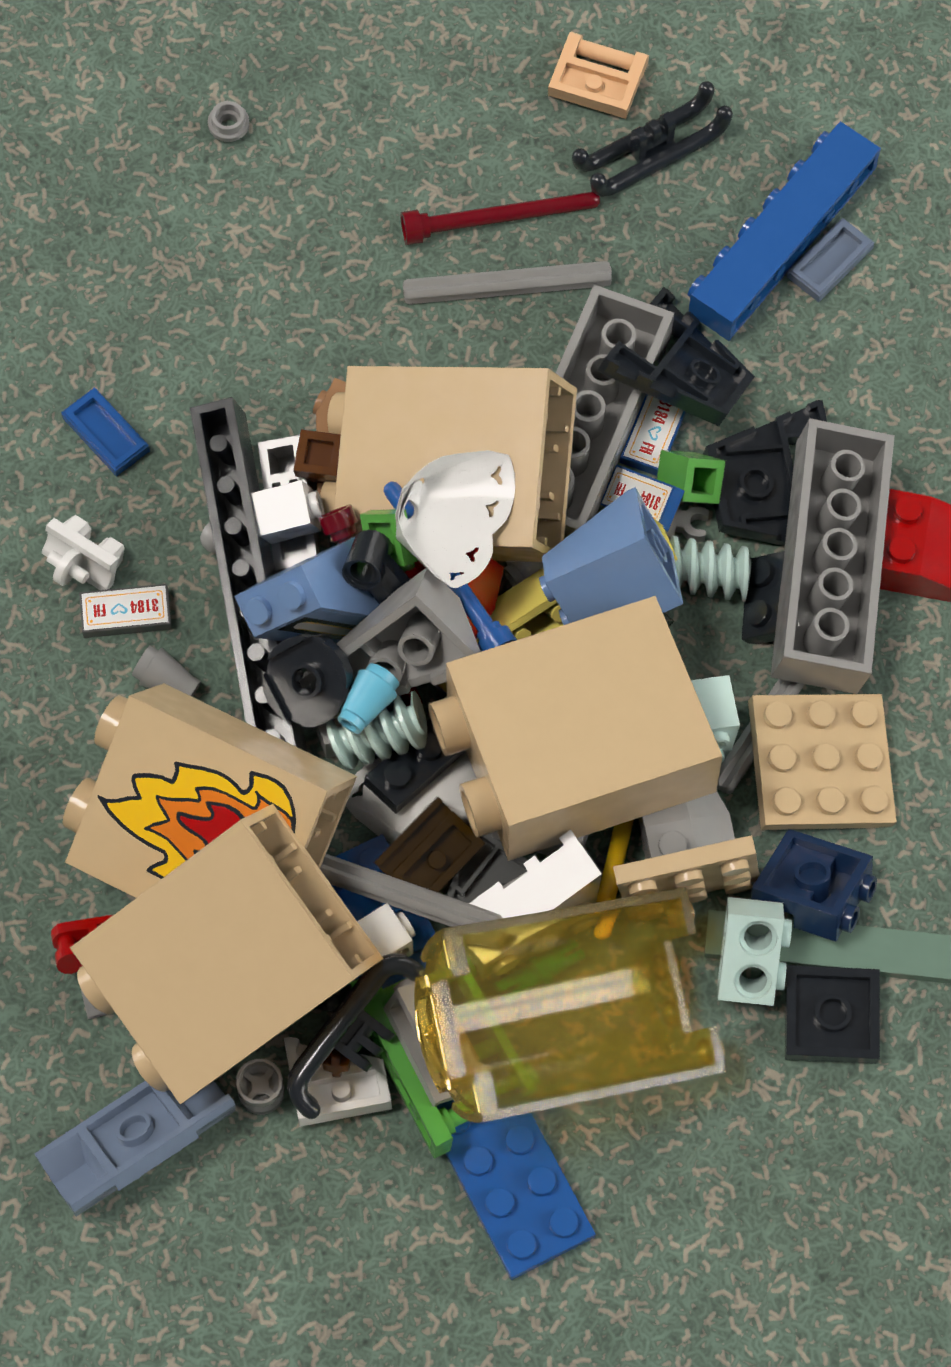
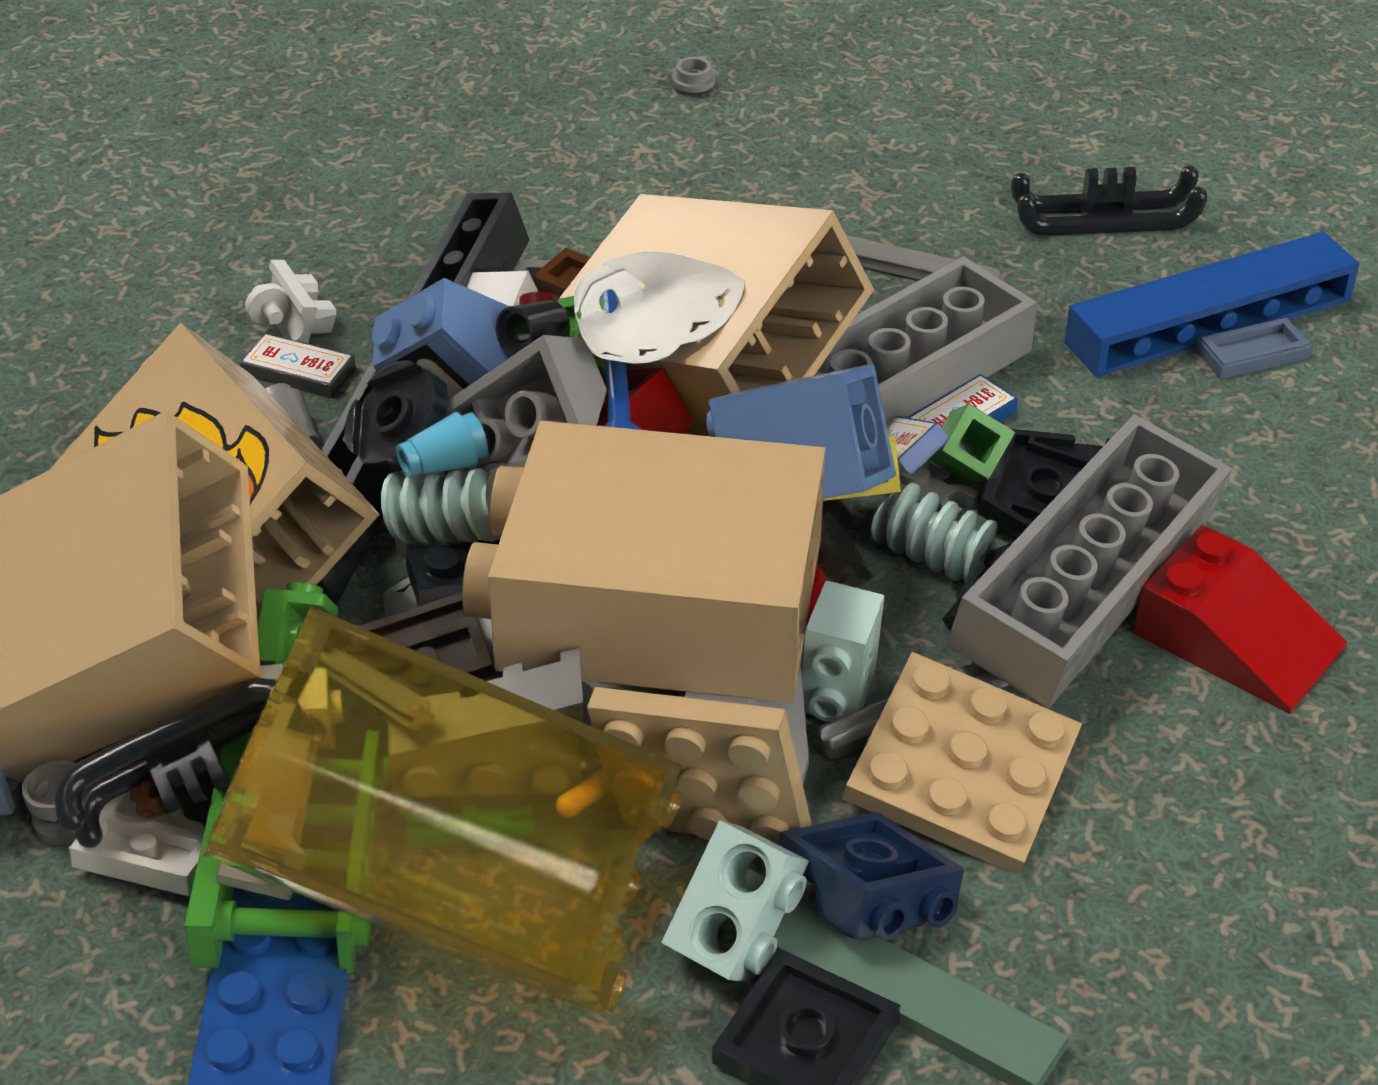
camera: 30 degrees right, 25 degrees down
blue tile [61,387,150,477] -> none
dark red piece [400,192,600,245] -> none
light nougat plate [548,32,649,119] -> none
black wing [597,287,755,427] -> none
none -> bright green bracket [258,582,338,665]

